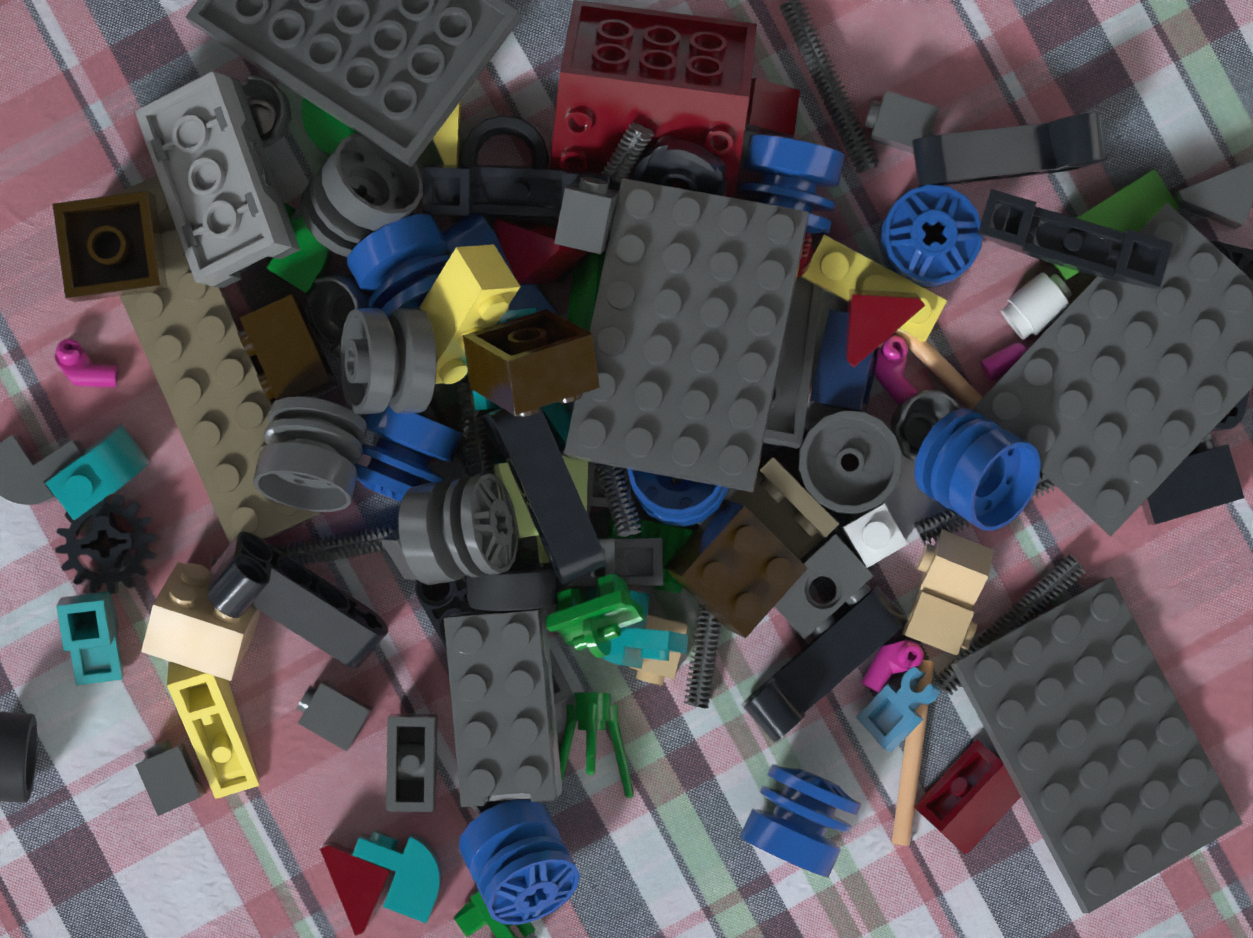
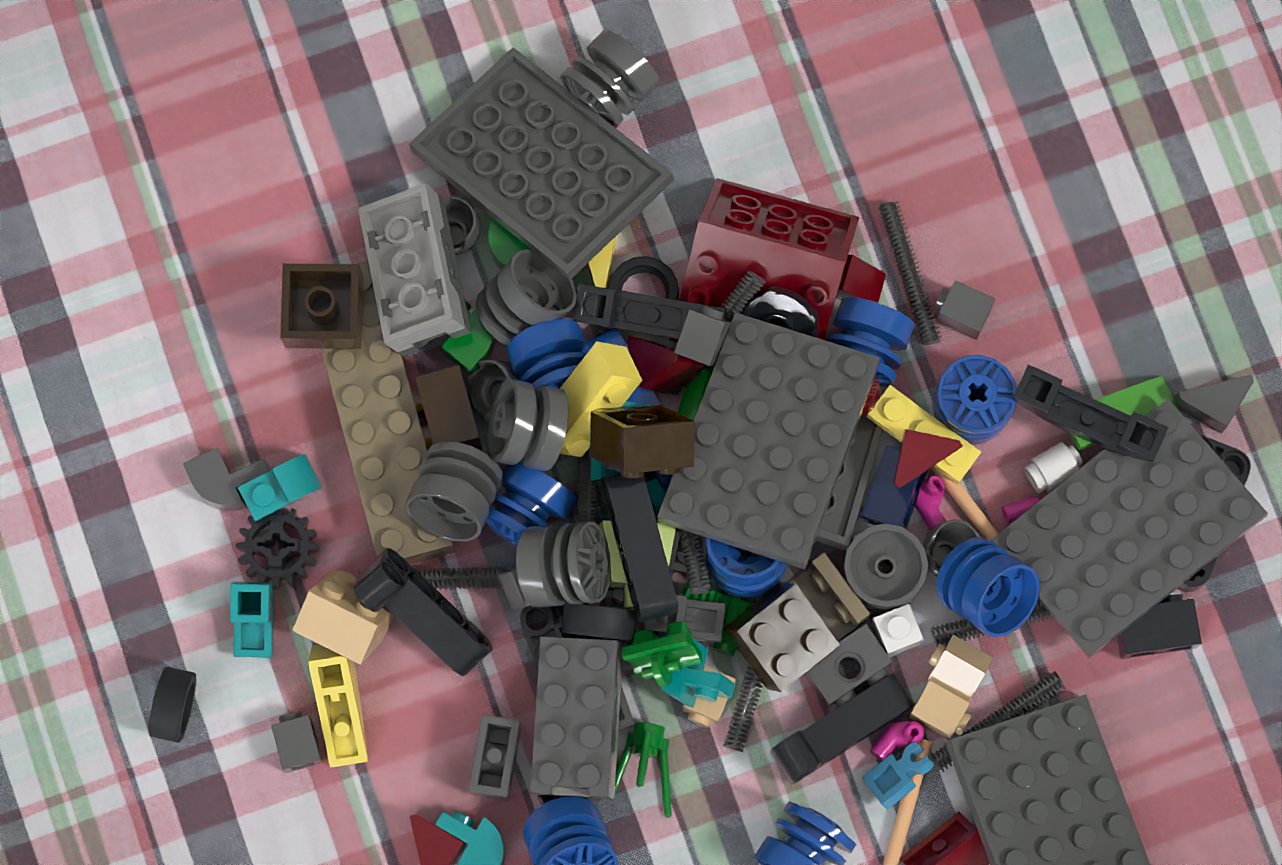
camera: 10 degrees right, 10 degrees down
dark pink arm [55,338,118,388] -> none
dark grey brick [296,681,373,752] -> none
black beam [912,113,1107,187] -> none

